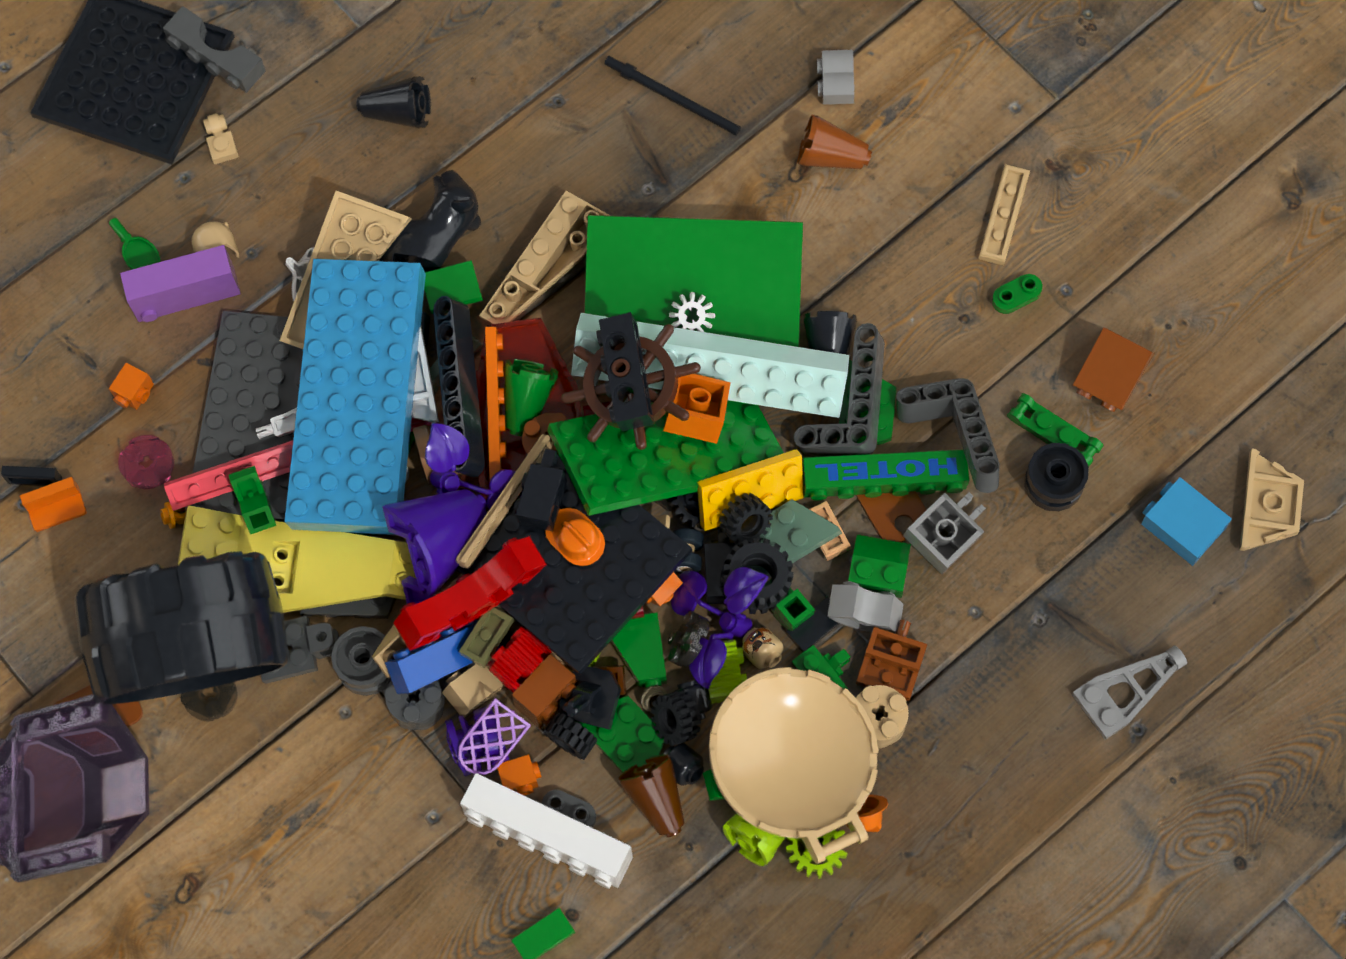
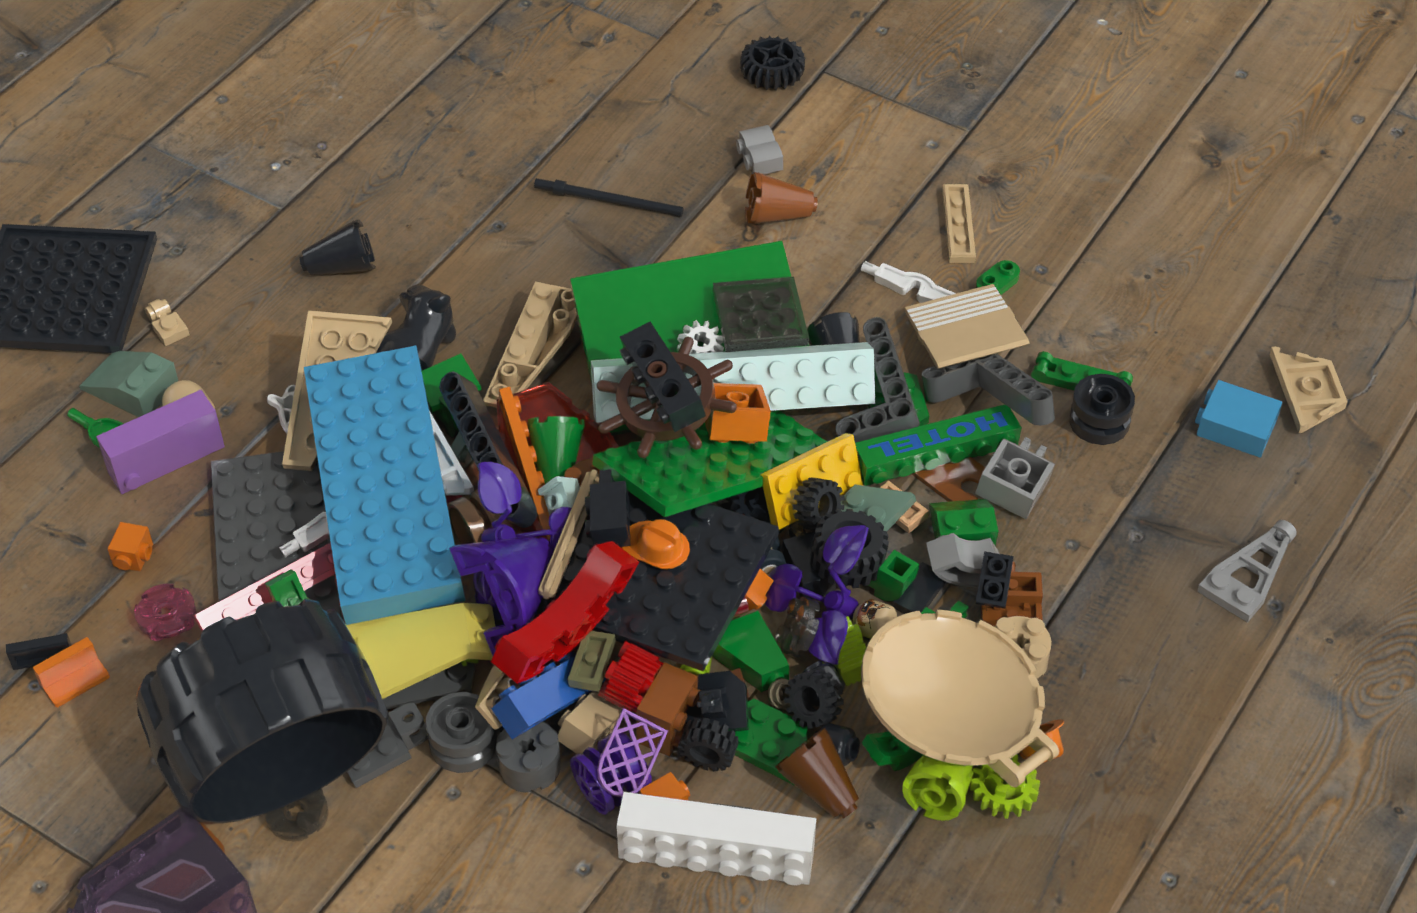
camera: 20 degrees left, 20 degrees down
dark grey arch [163,6,266,93] -> none
dark orange slope [1073,328,1155,412] -> none
none -> sand green slope [80,351,179,417]
none -> light aqua brick [538,476,580,516]
none -> clear smoke plate [712,277,809,352]
none -> white piece [861,261,956,303]
none -> tan piece [904,284,1030,369]
none -> black slope [976,551,1014,609]

